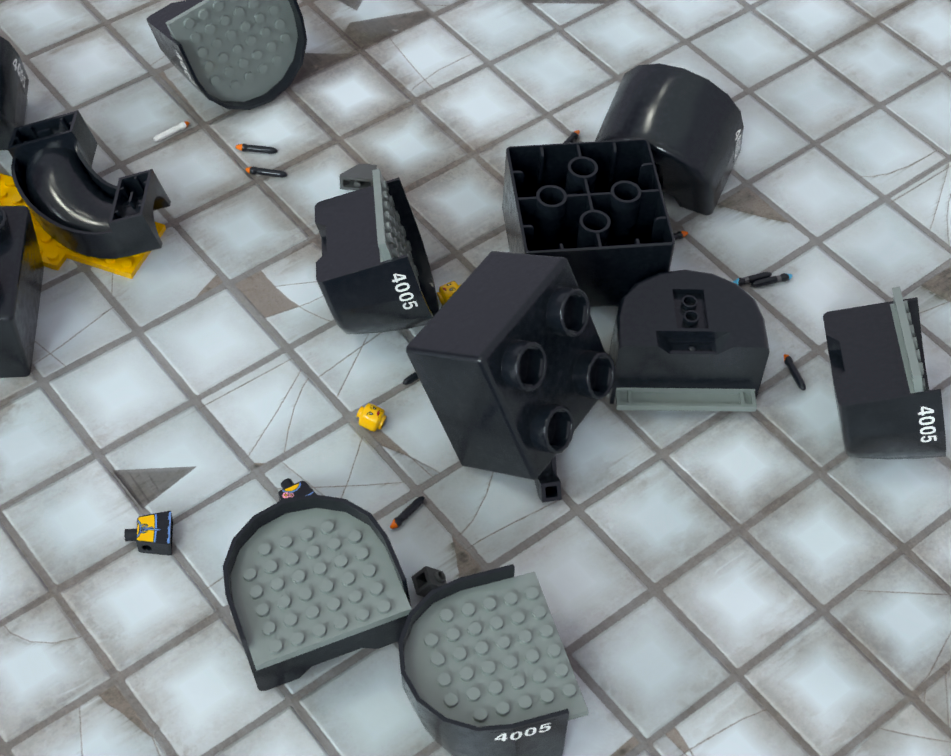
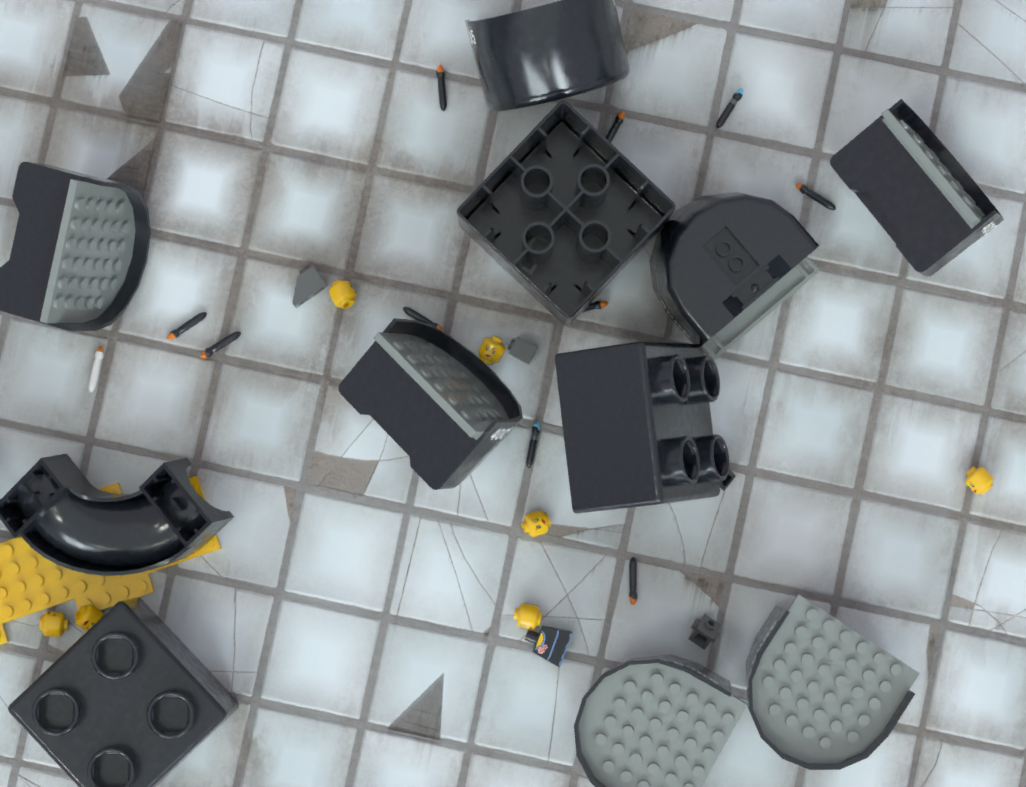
camera: 35 degrees left, 35 degrees up
black torso [124,511,173,555] -> none
black piece [733,272,772,286] -> none
none -> yellow head [513,603,542,630]
none -> yellow head [965,466,994,495]

